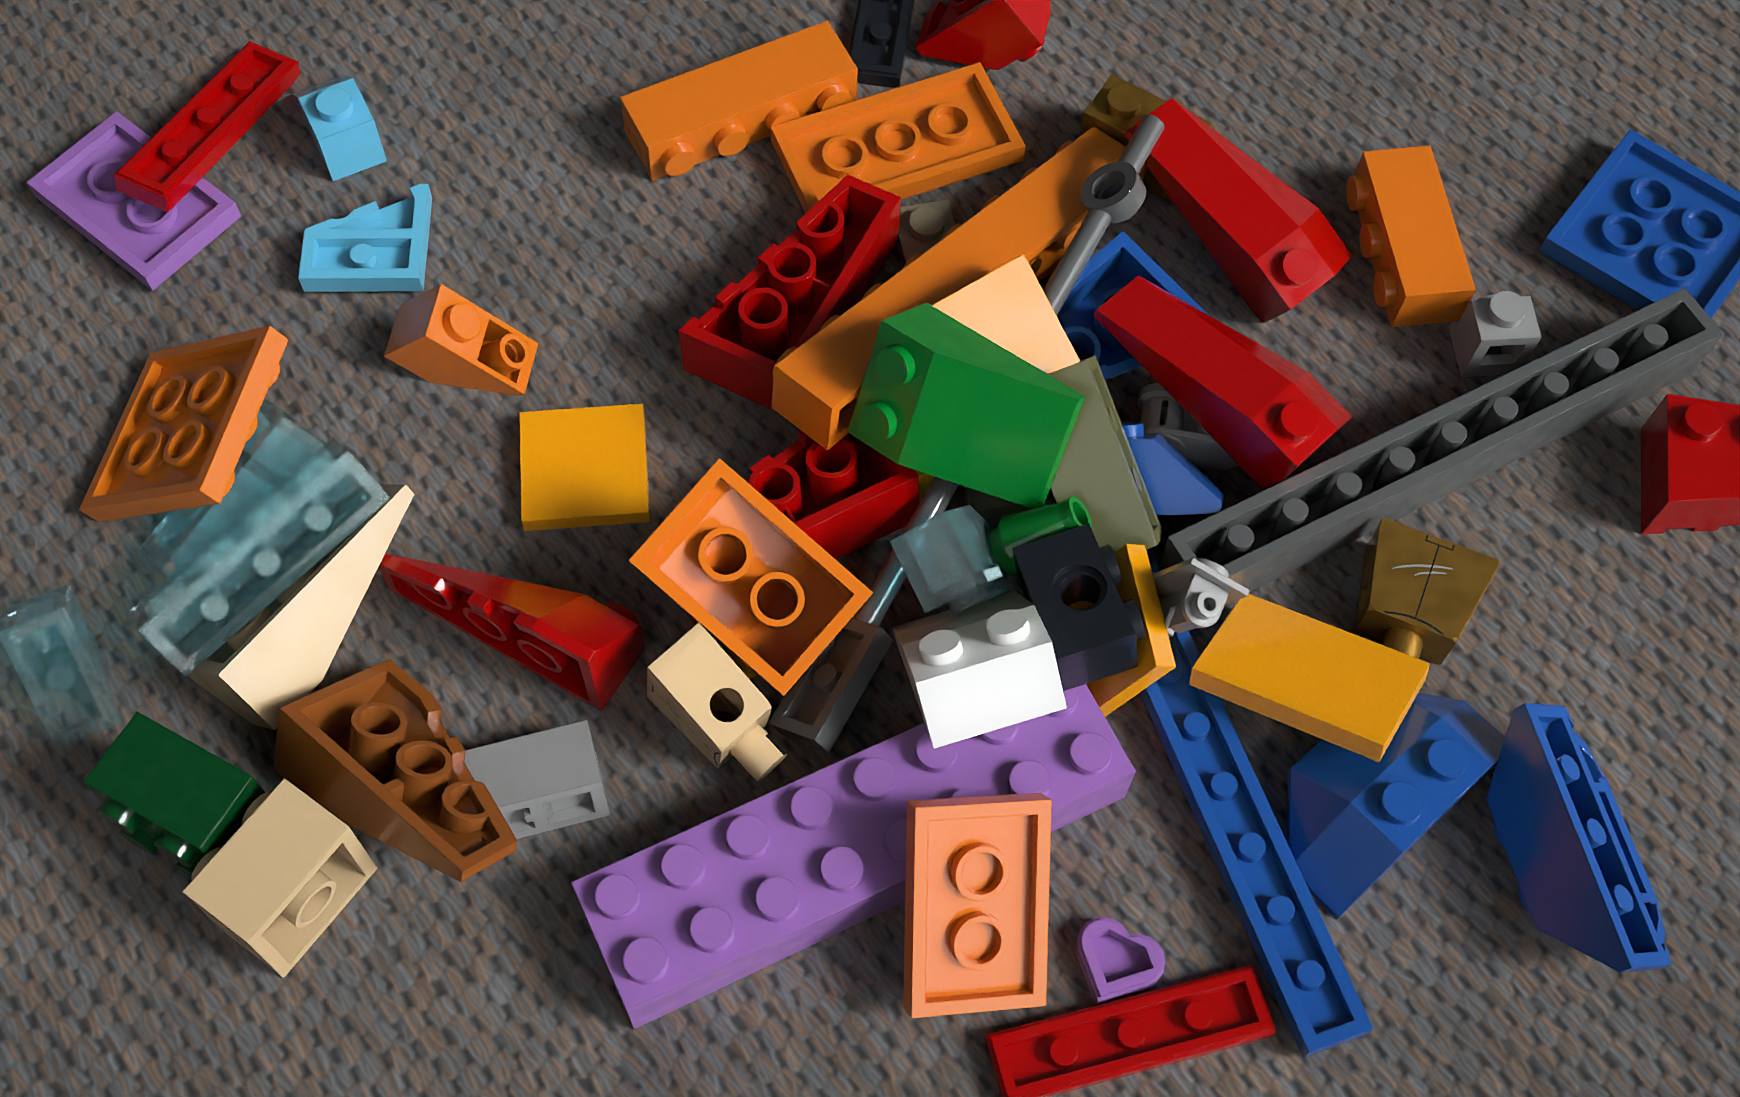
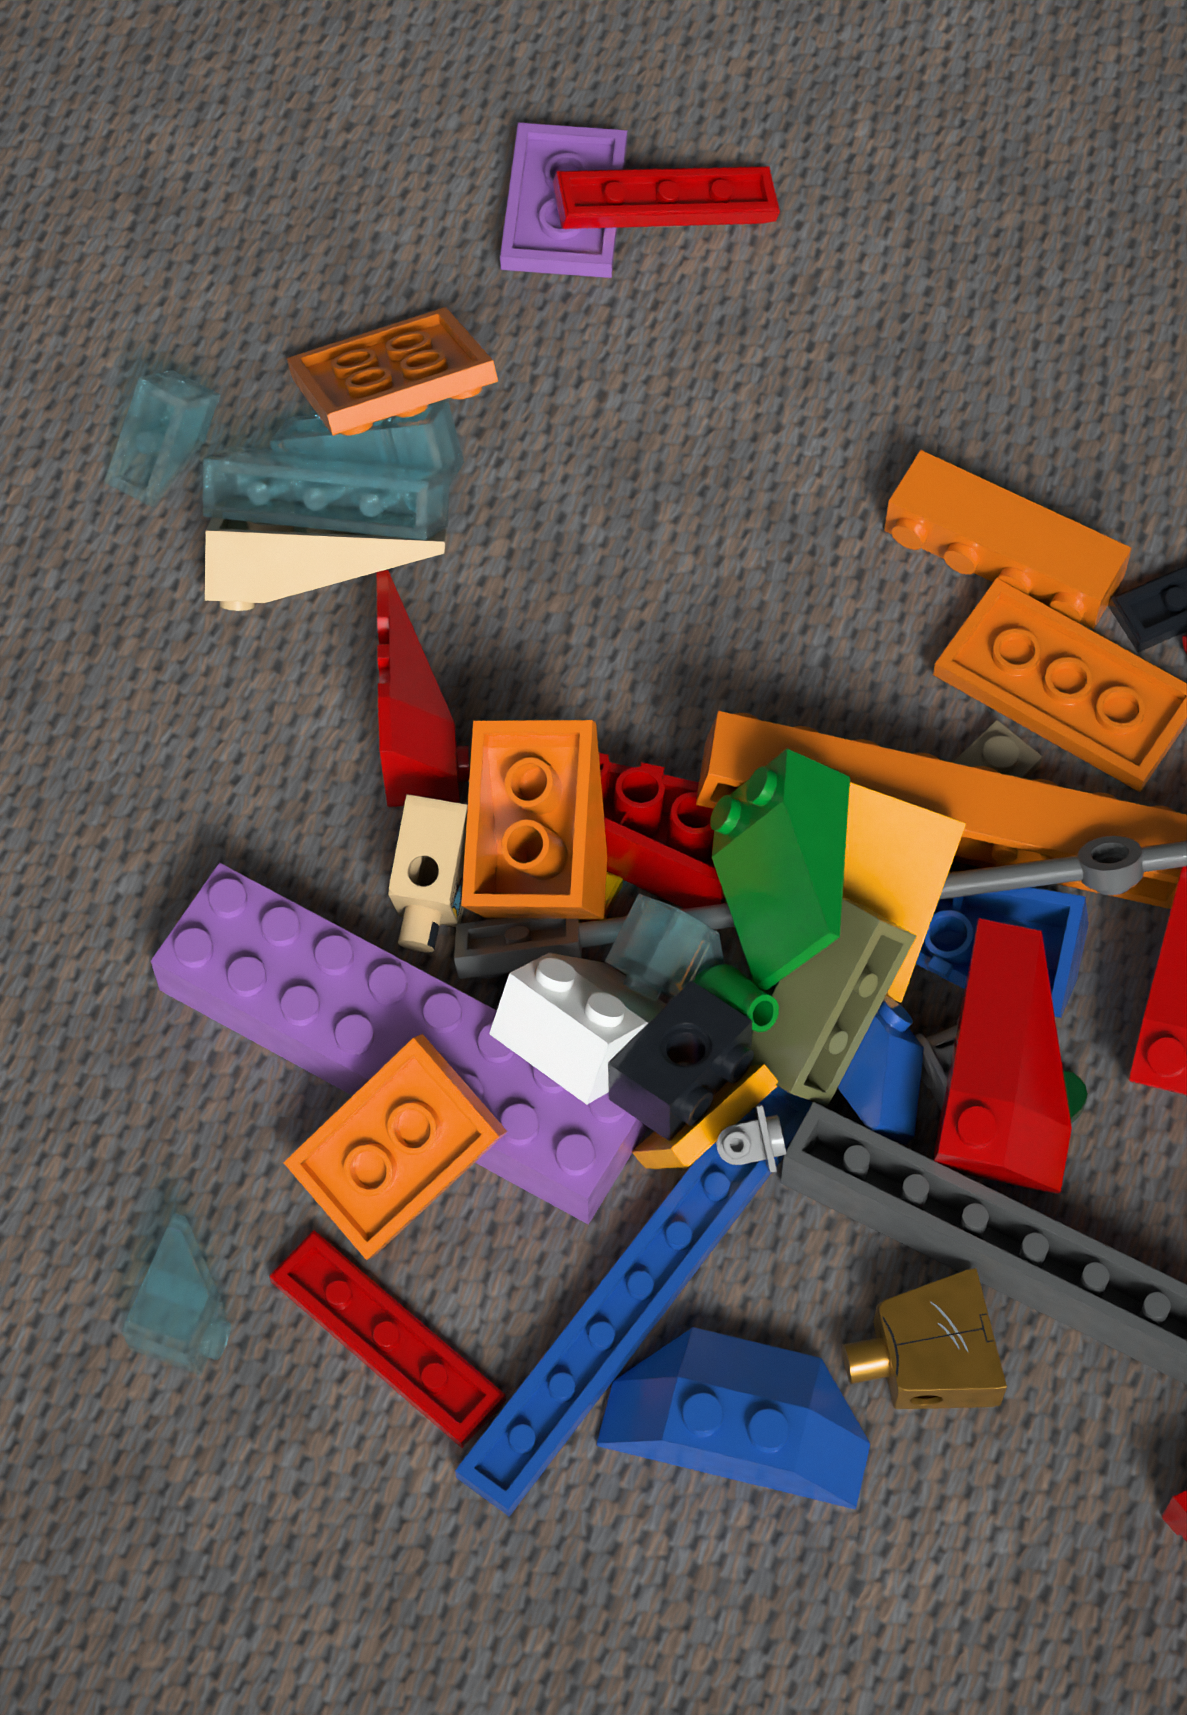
camera: 60 degrees right, 0 degrees up
dark green brick [83,712,265,878] -> none
tan brick [183,778,378,978] -> none
dark orange wedge [273,659,518,882] -> none
medium azure slope [292,75,387,181] -> none
medium azure wing [298,184,432,292] -> none
orange slope [384,284,539,396] -> none
light grey hinge [464,720,610,839] -> none
light orange tile [519,404,650,531] -> none
red wedge [678,175,901,411] -> none
medium lavender tile [1075,917,1166,1006] -> none
light orange tile [1189,594,1430,762] -> none
blue wedge [1486,703,1672,973] -> none

